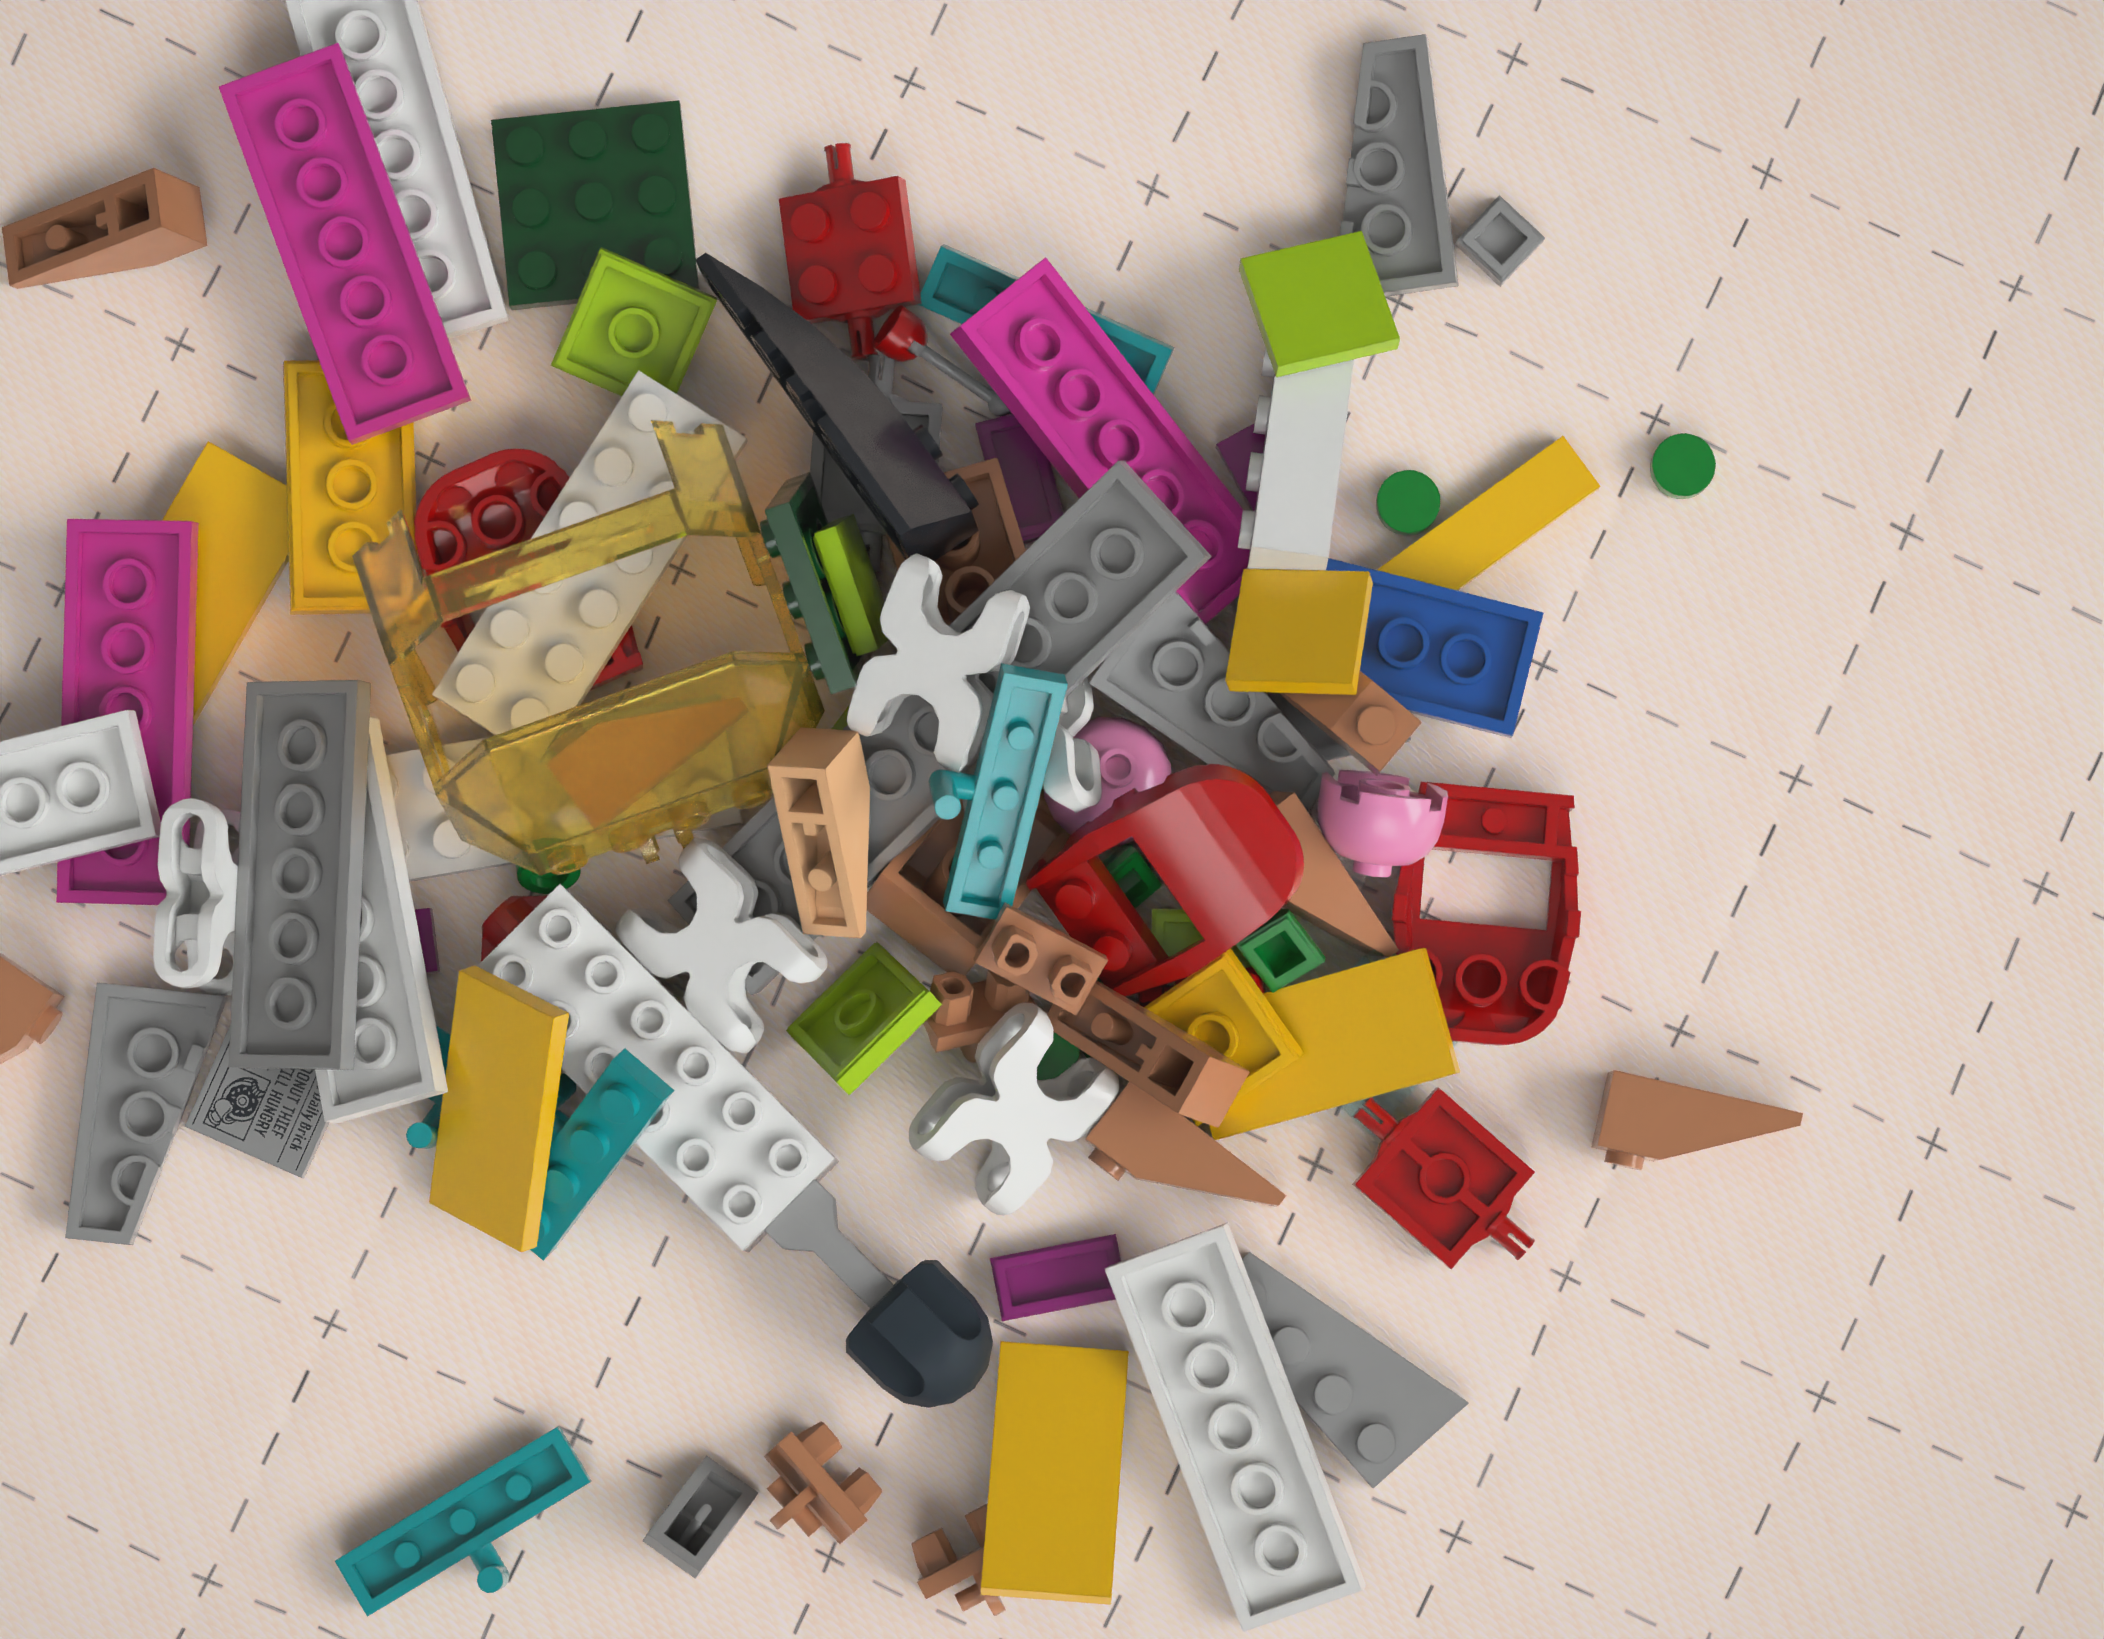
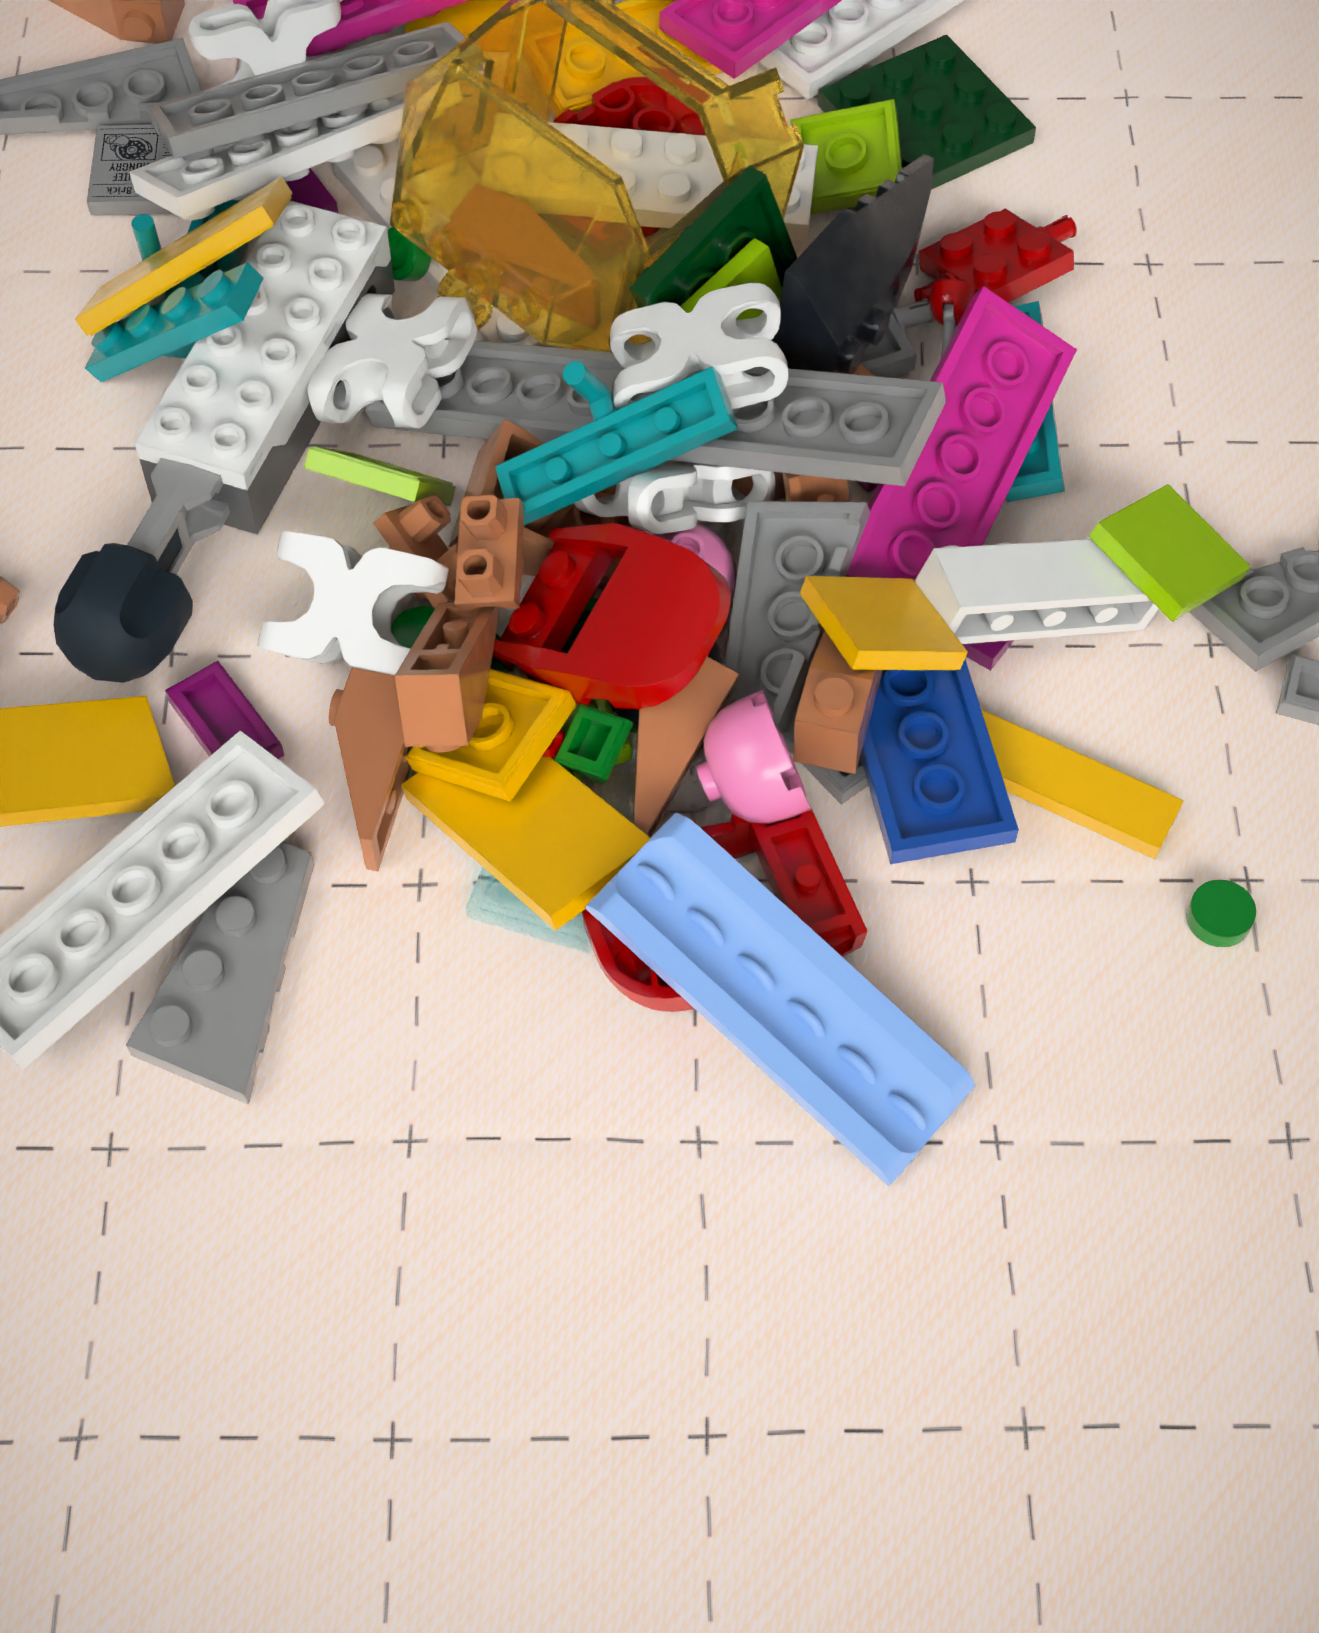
camera: 65 degrees right, 25 degrees down
light nougat slope [767,727,870,938] -> none
red plate [1352,1087,1535,1269] -> none
green tile [1376,470,1440,536] -> none
nougat slope [1591,1070,1803,1170] -> none
none -> light blue plate [585,813,976,1186]

